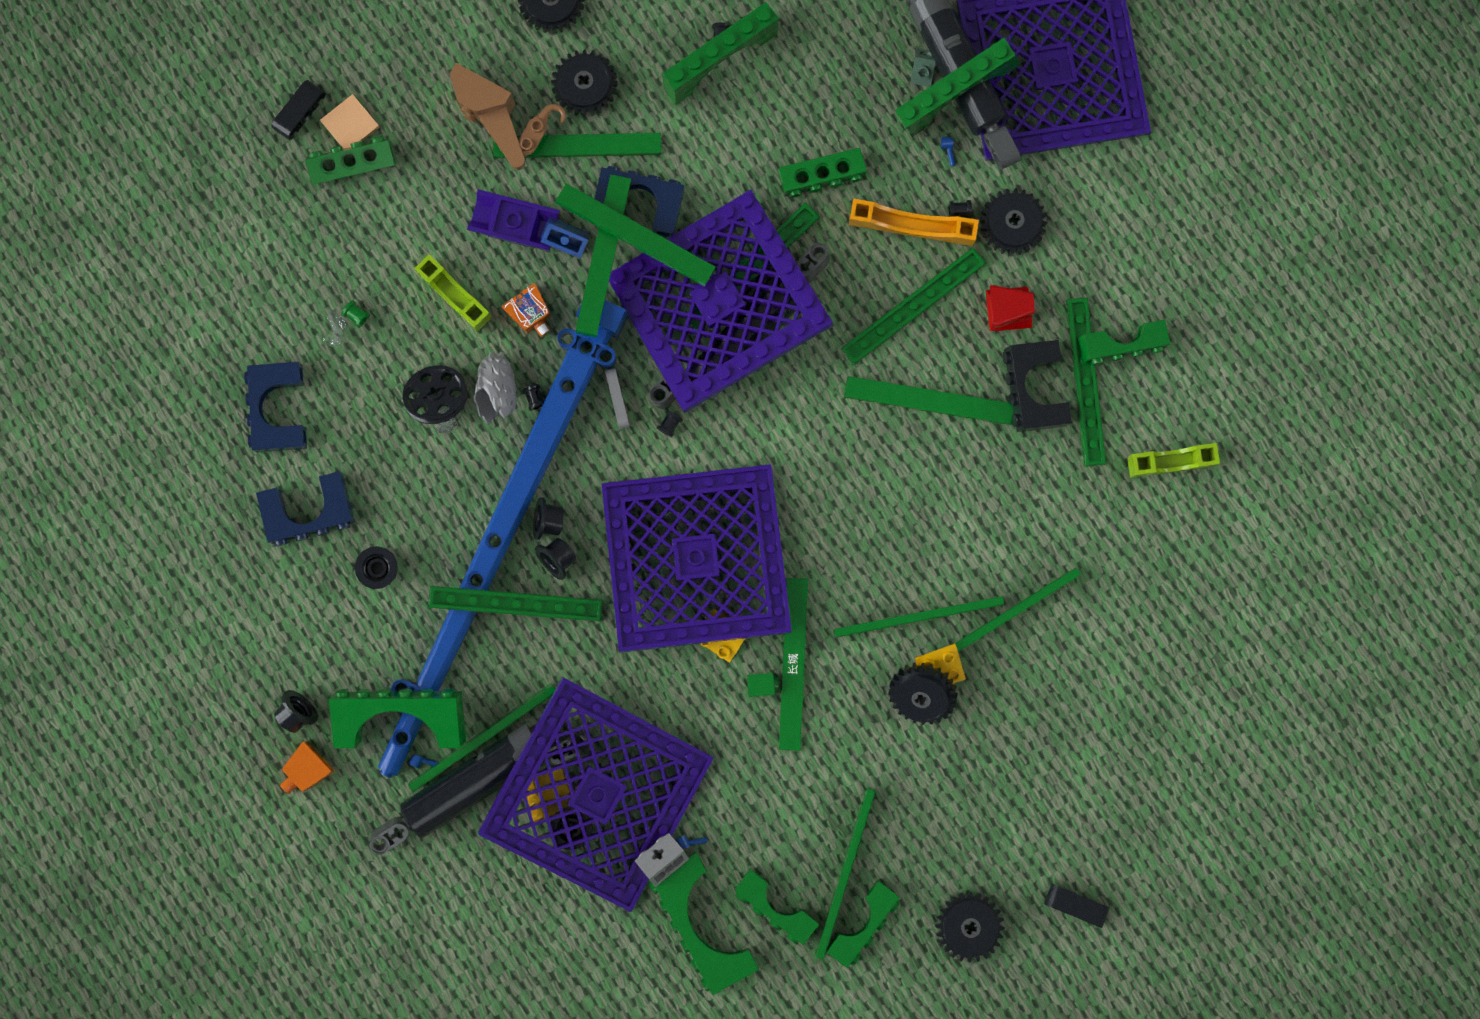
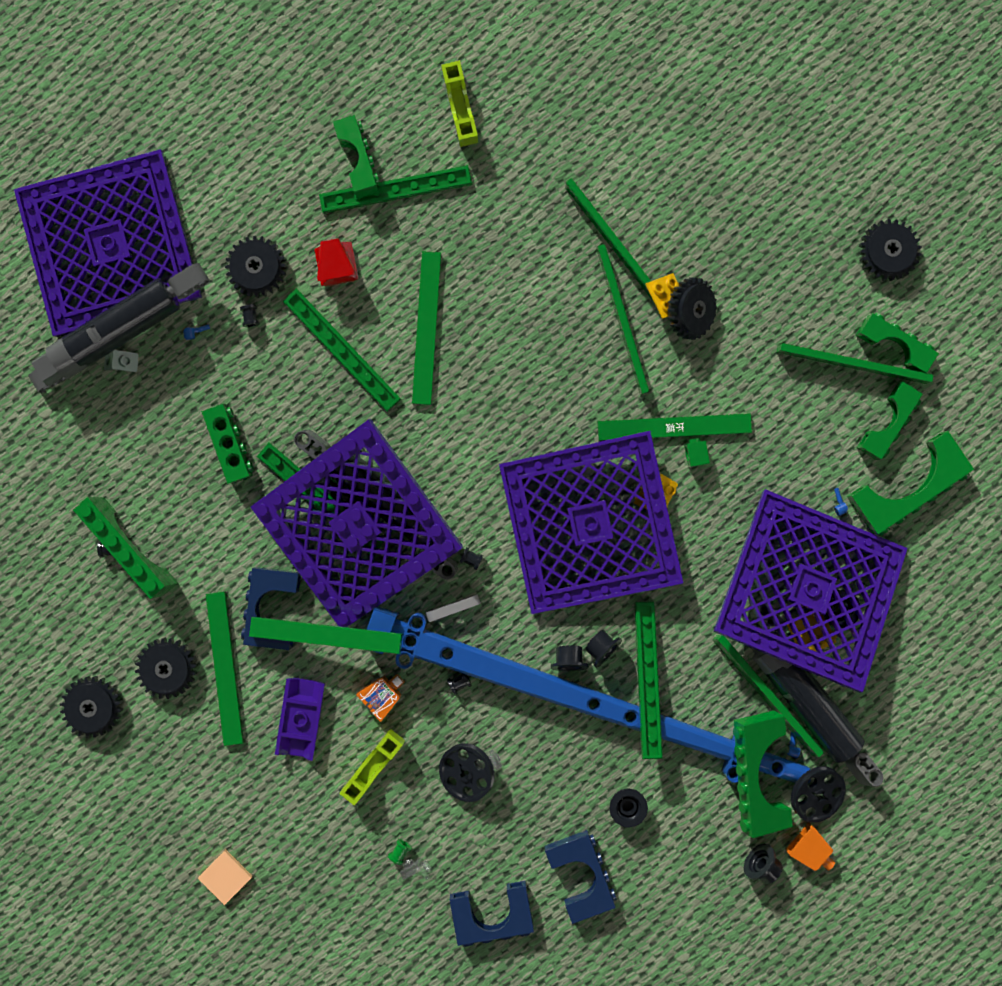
camera: 85 degrees left, 5 degrees up
black beam [271,80,326,141] -> none
green brick [305,136,396,185] -> none
medium nougat slope [450,63,566,170] -> none
light grey head [474,352,517,424] -> none
blue brick [541,217,589,258] -> none
green tile [555,183,715,287] -> none
light grey brick [635,833,689,887] -> none
light orange arch [848,198,979,246] -> none
green arch [895,38,1020,135] -> none
black arch [1002,340,1072,432] -> none
black beam [1044,883,1110,928] -> none
none -> black wedge [791,766,846,823]

